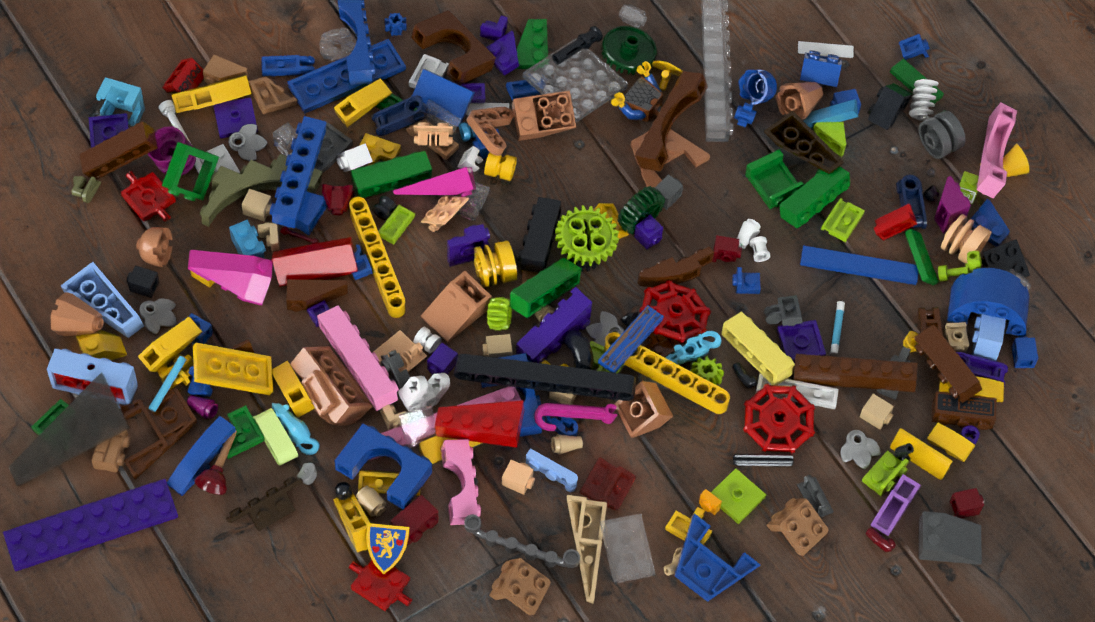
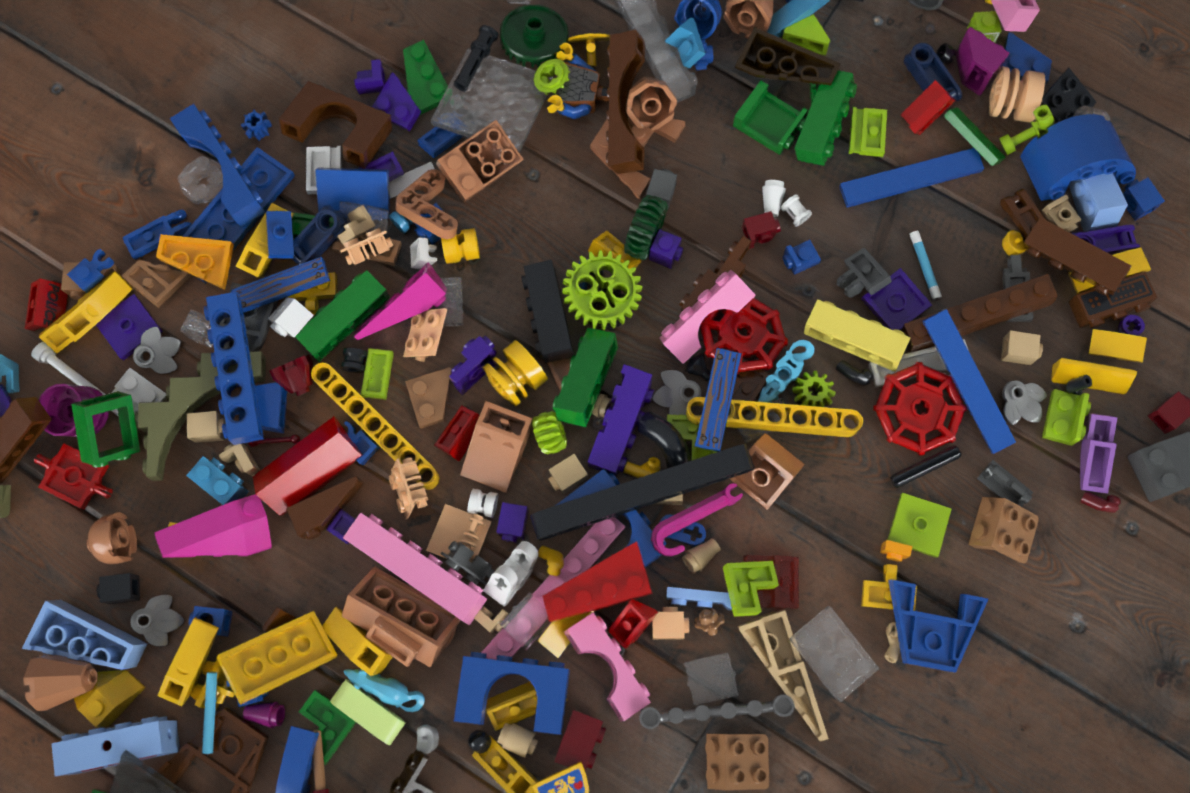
camera: 15 degrees left, 15 degrees up
none -> blue plate [67,249,114,293]
none -> light orange wing [156,234,234,290]
none -> blue tile [231,257,330,313]
none -> blue plate [266,211,294,258]
none -> tan bracket [338,205,375,244]
none -> light nougat hinge [389,457,428,519]
none -> medium nougat wing [405,367,452,429]
none -> red slope [434,405,480,461]
none -> lime gear [534,59,570,95]
none -> yellow arm [538,546,564,576]
none -> red slope [607,599,659,649]
none -> nougat cone [626,76,677,130]
none -> bright pink arch [660,270,756,364]
none -> dark azure slope [665,17,706,69]
none -> clear piece [684,653,739,706]
none -> medium nougat plant [694,608,725,636]
none -> lime plate [723,561,779,617]
none -> blue tile [922,309,1016,454]

